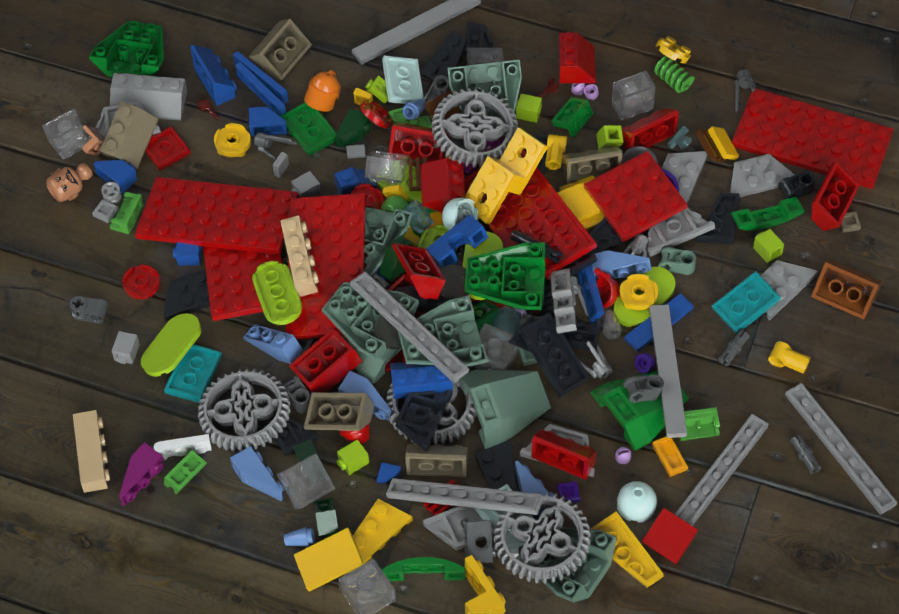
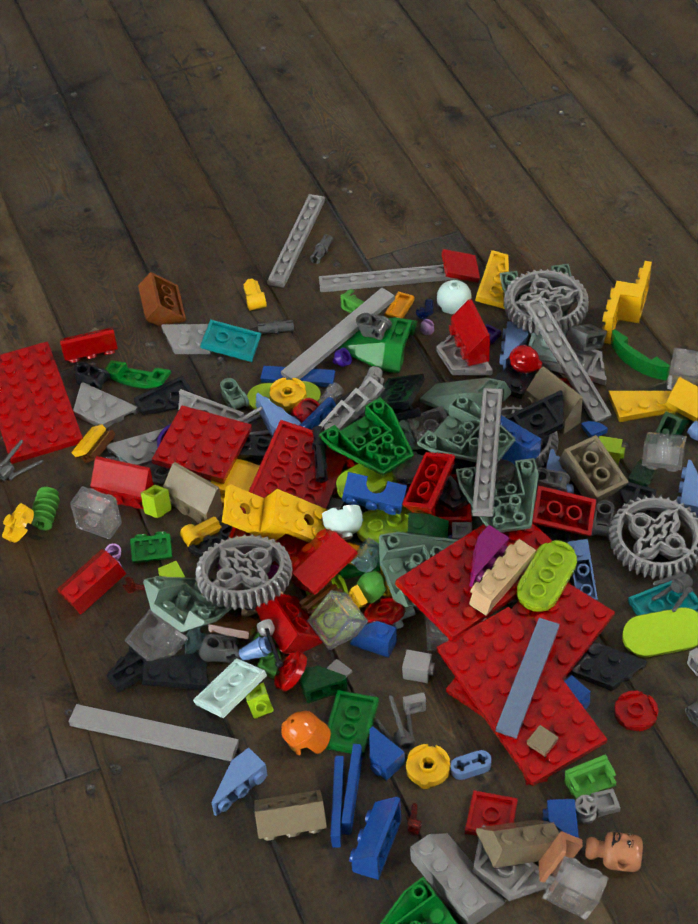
camera: 130 degrees left, 10 degrees down
yellow tile [353,87,373,105] -> none
lime brick [753,229,784,264] -> none
none -> medium blue slope [211,748,268,816]
none -> hinge [256,619,284,668]
none -> clear blue arm [416,299,434,319]
none -> medium blue beam [450,750,491,780]
none -> magenta slope [469,525,509,588]
none -> sand blue tile [496,618,560,739]
none -> red hat [509,345,543,373]
none -> dark tan tile [527,725,558,757]
none -> dark grey piece [537,468,570,492]
none -> dark grey plant [652,571,693,612]

